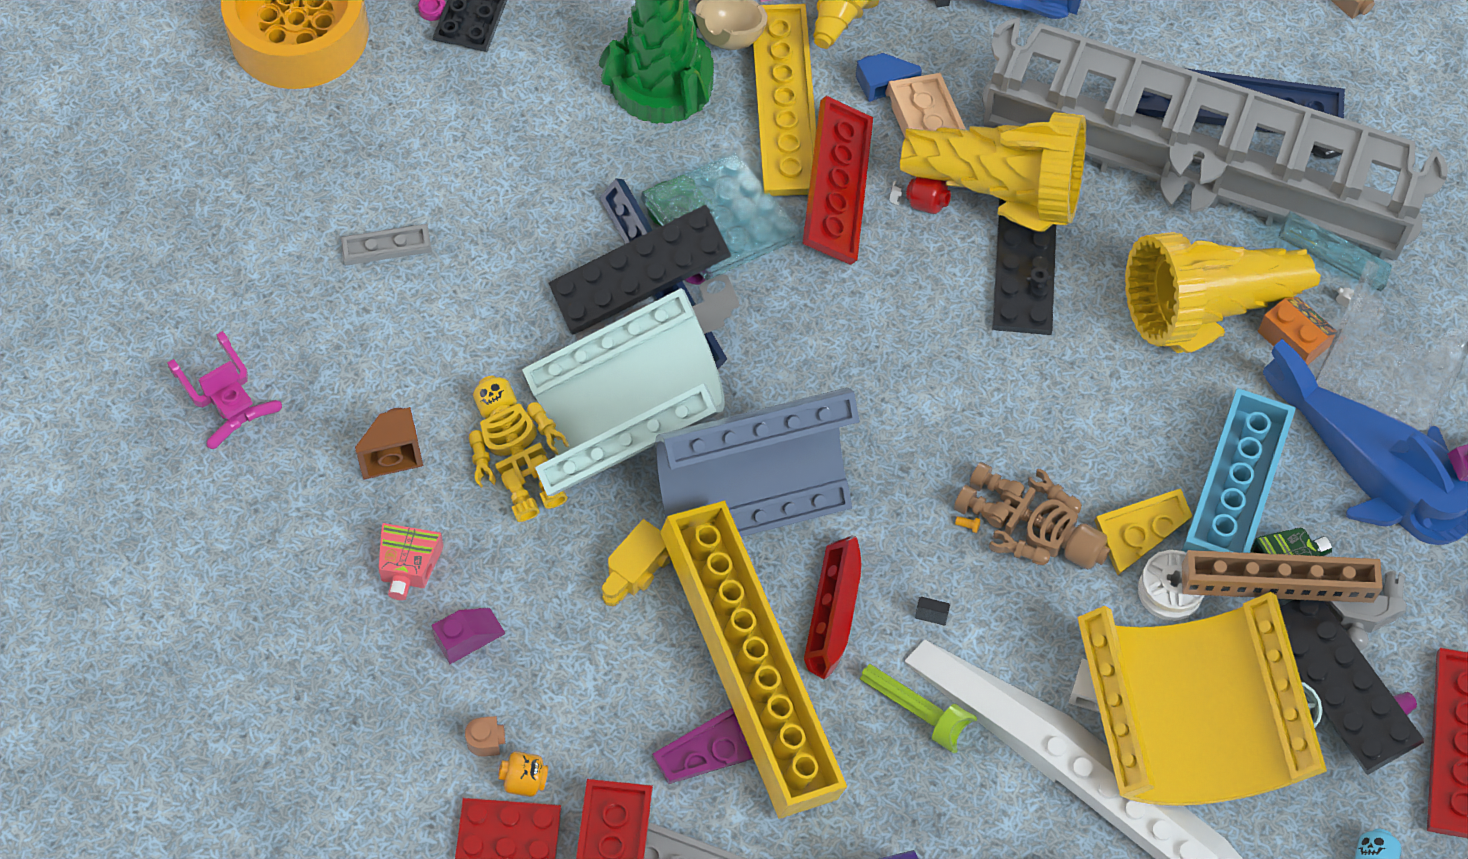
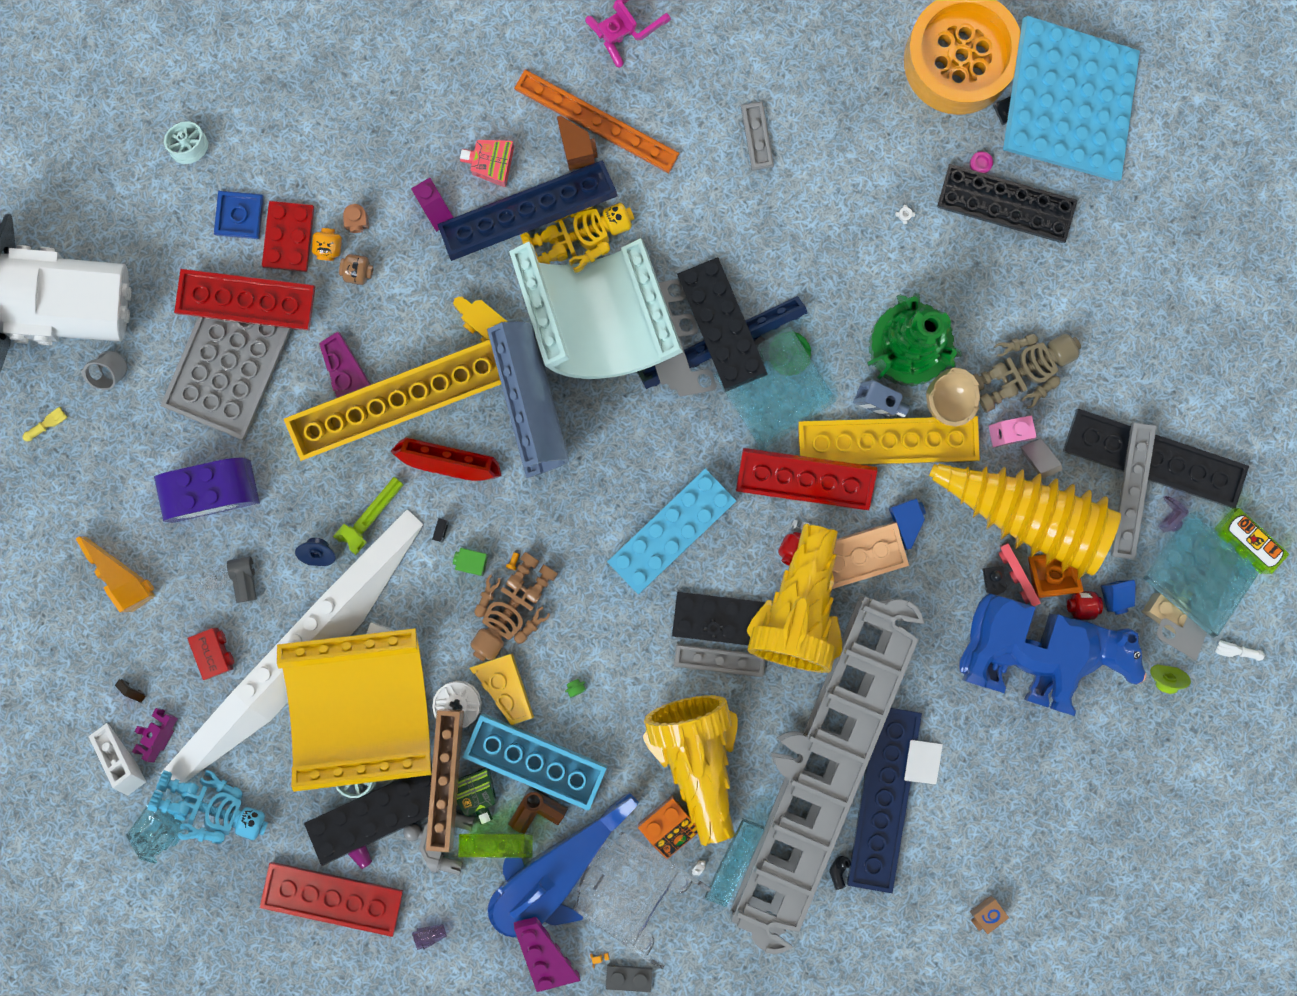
camera: 95 degrees right, 25 degrees up
none -> dark blue piece [295,538,336,566]
none -> medium nougat head [339,254,373,285]
none -> dark blue plate [437,160,618,261]
none -> bright green brick [453,548,489,576]
none -> clear neon green brick [458,834,533,858]
none -> reddish brown piece [508,787,568,834]
none -> orange tile [514,69,680,174]
none -> bright green plate [565,679,586,698]
none -> medium azure brick [607,468,736,595]
none -> light grey tile [674,644,765,677]
none -> sand blue torso [853,380,910,417]
none -> white piece [895,205,915,224]
none -> white sticker [904,740,943,784]

